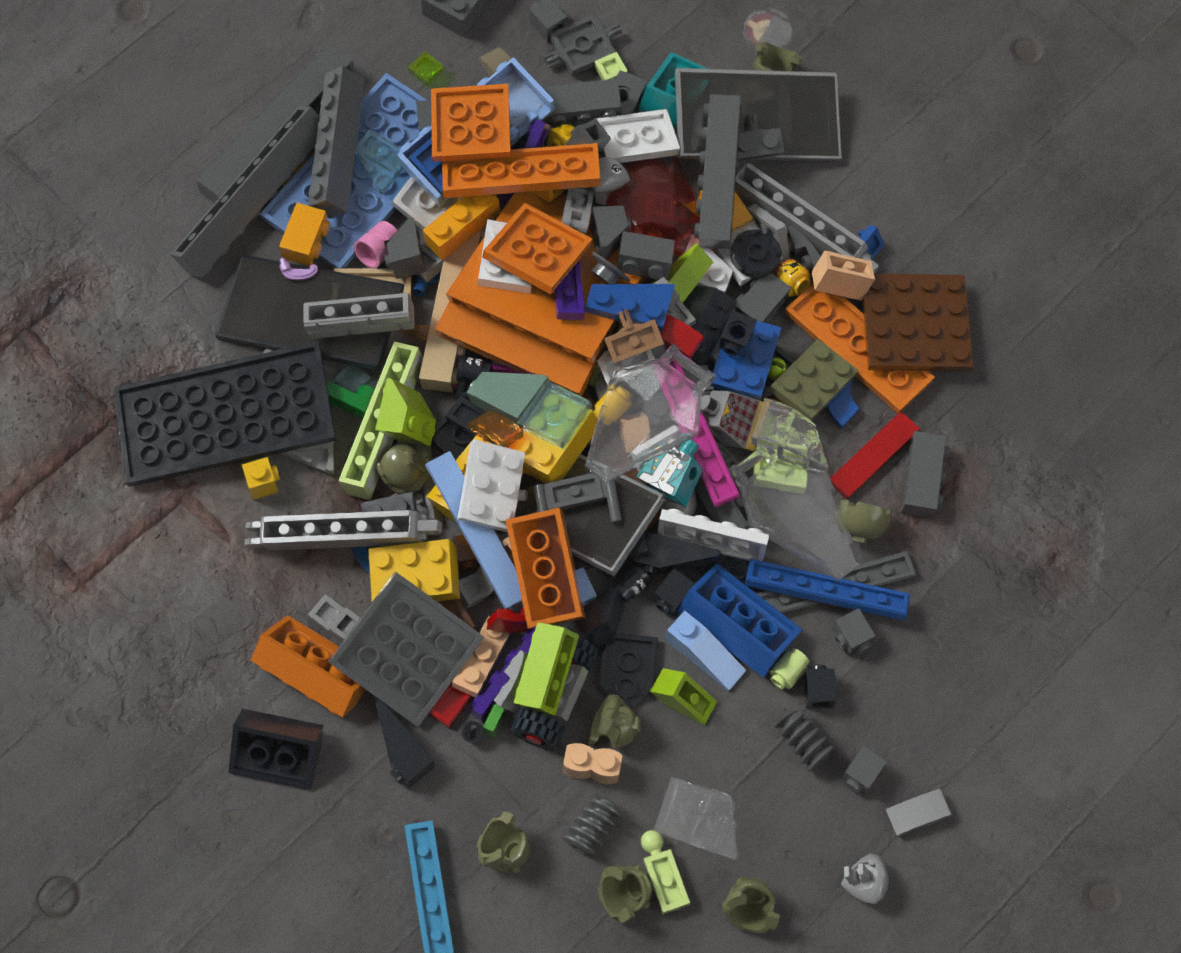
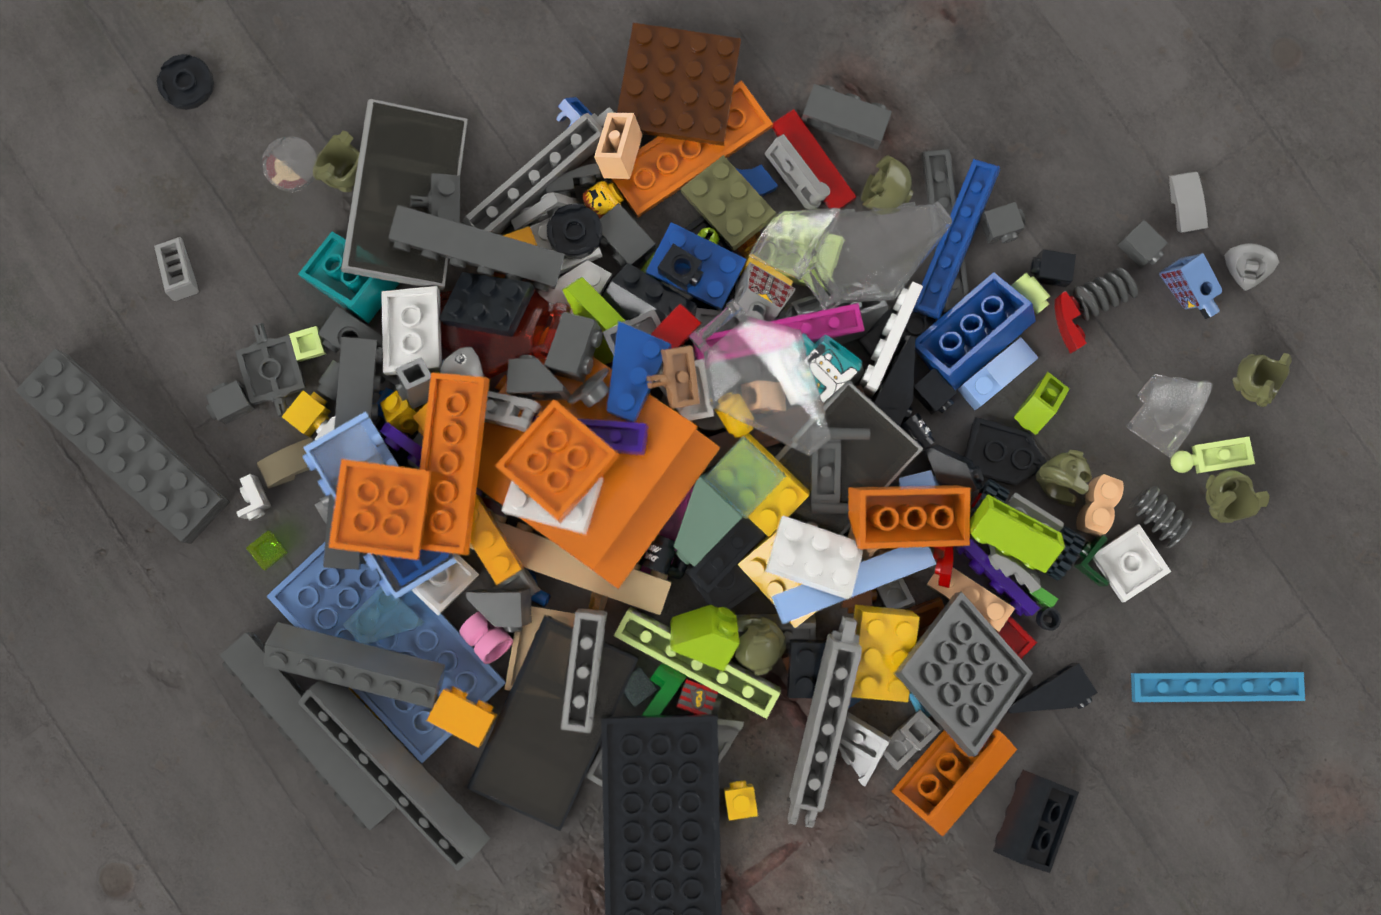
camera: 85 degrees left, 15 degrees up
lavender piece [279,258,318,280] -> none
clear orange slope [468,411,523,447] -> none
olive helmet [476,812,531,873] -> none
none -> white bracket [236,474,271,521]
none -> yellow brick [282,391,331,437]
none -> black plate [439,272,535,337]
none -> brick [676,679,722,714]
none -> light grey plate [764,134,830,211]
none -> light grey wing [838,712,892,786]
none -> red slope [1055,291,1087,354]
none -> dark green bracket [1073,535,1110,587]
none -> white plate [1092,524,1171,602]
none -> medium blue torso [1159,253,1222,319]

